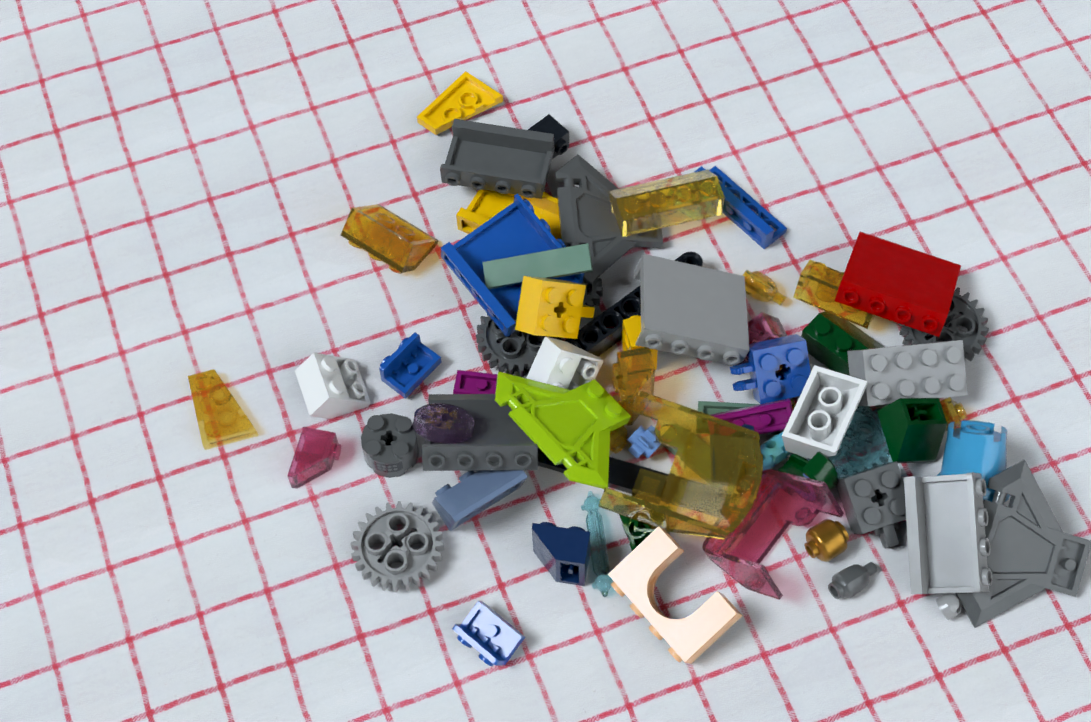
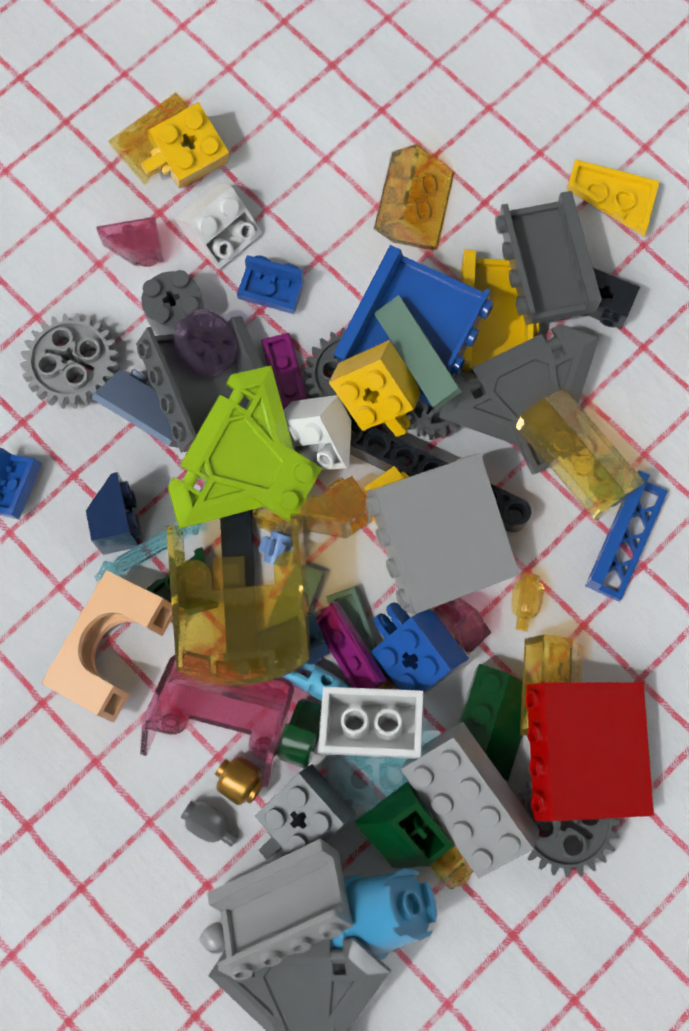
camera: 65 degrees right, 15 degrees up
none -> yellow hinge [141,102,229,189]

